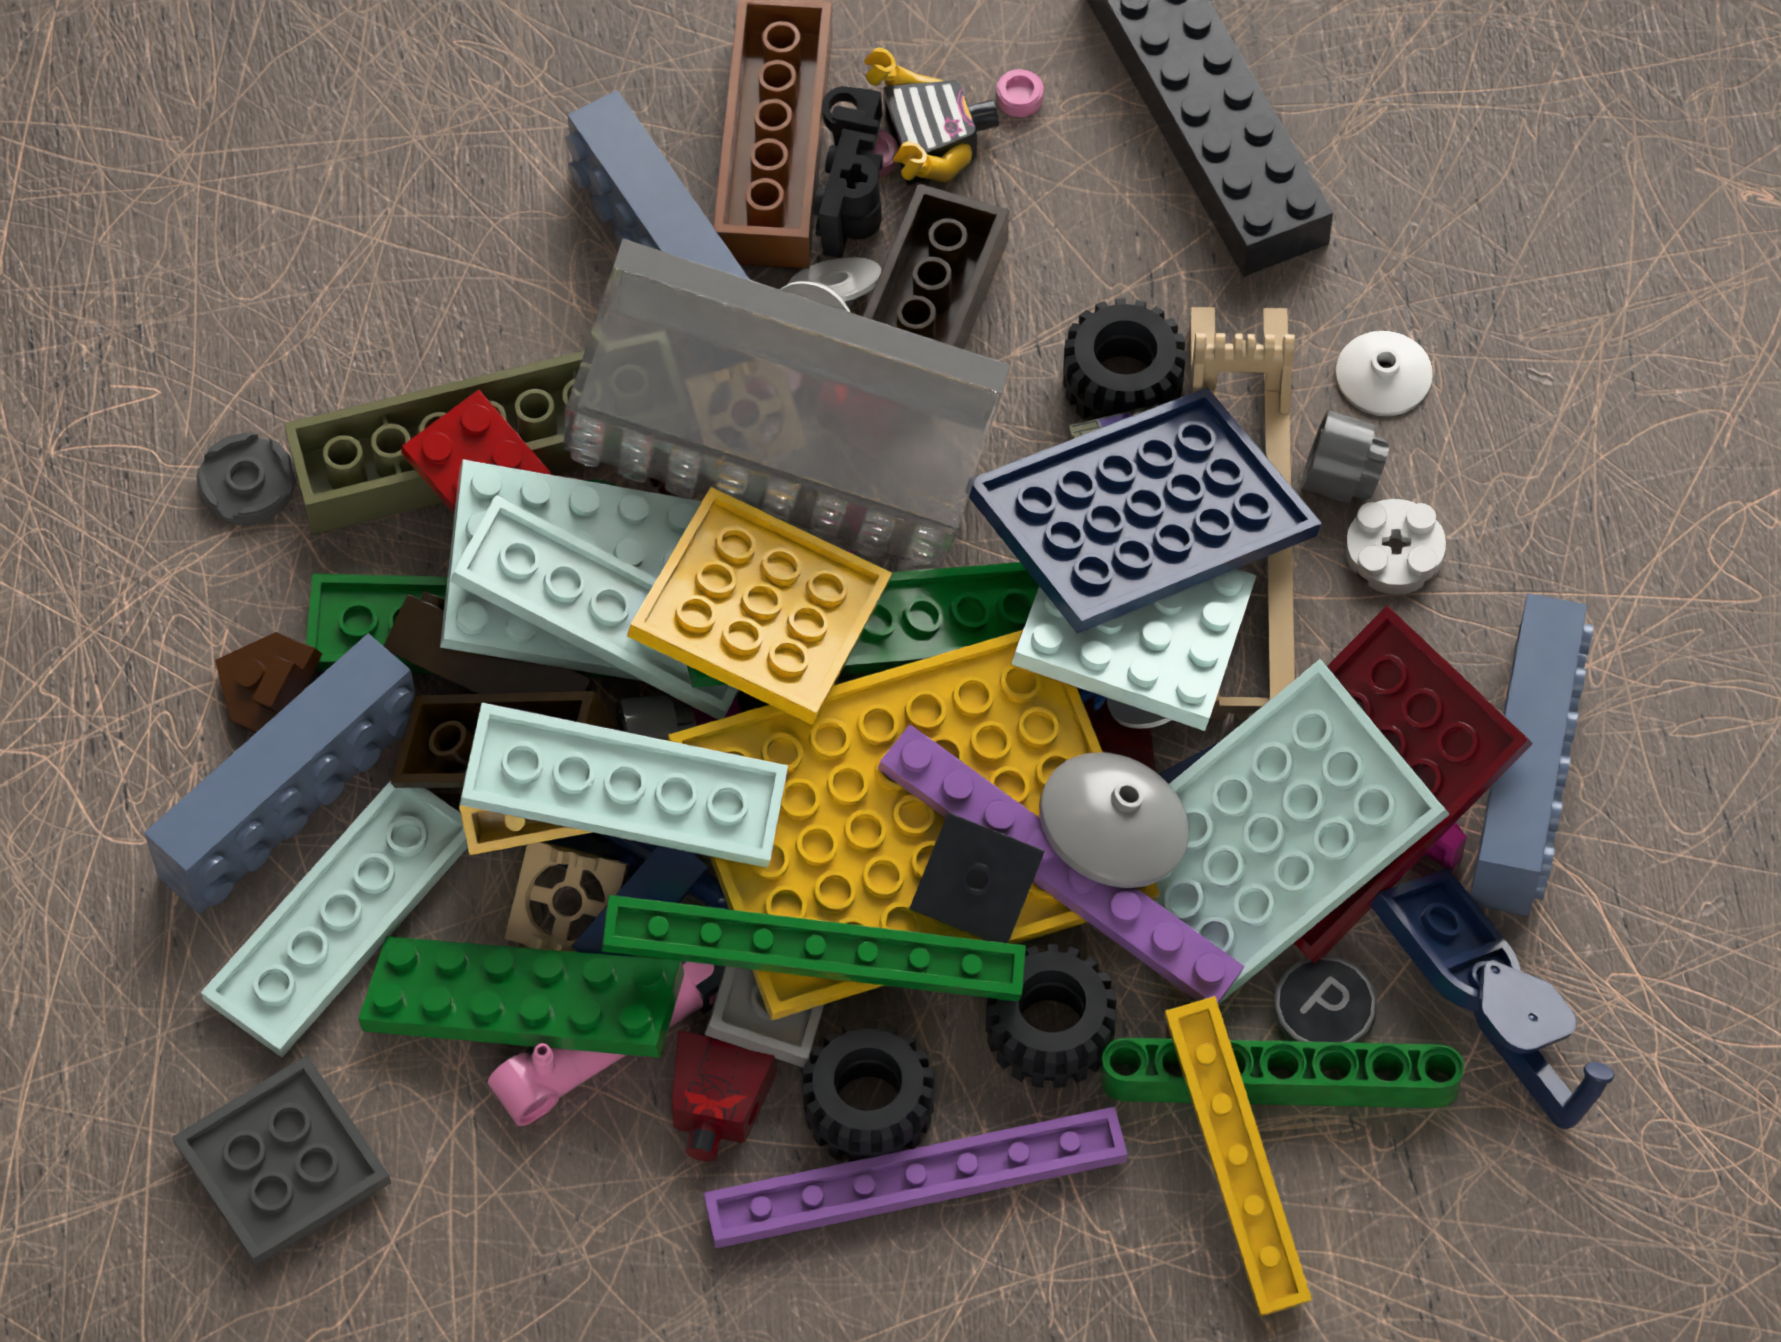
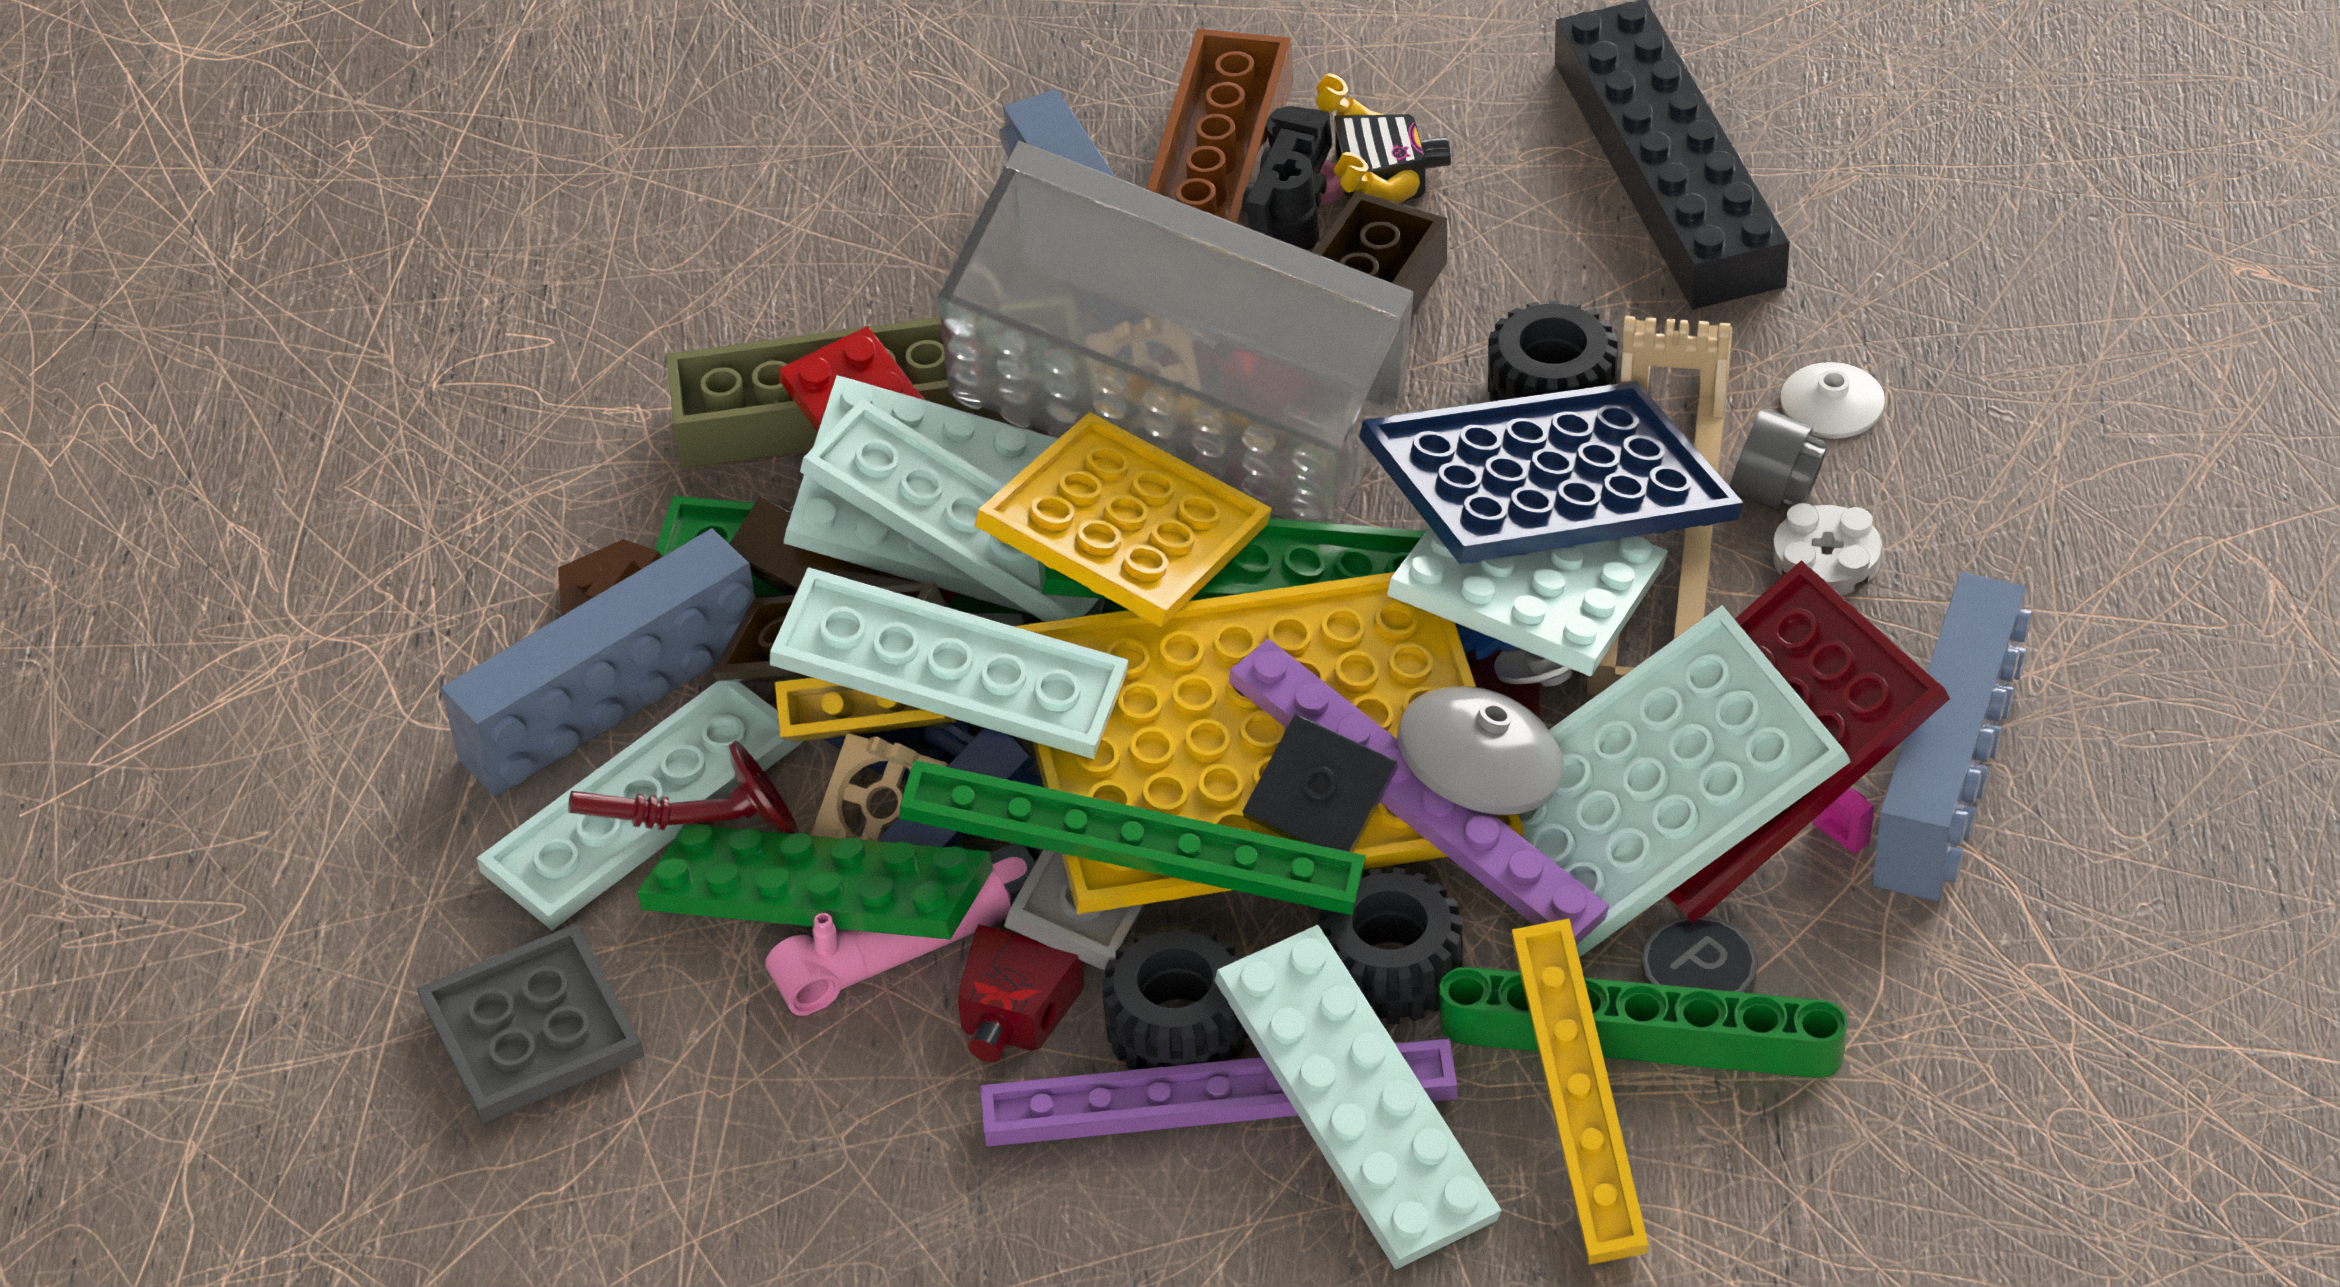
camera: 10 degrees right, 15 degrees down
dark grey tile [196,433,296,525] -> none
bright pink tile [996,69,1043,117] -> none
dark blue plate [1370,868,1614,1129] -> none
none -> dark red dish [568,740,798,834]
none -> light aqua plate [1215,925,1502,1270]

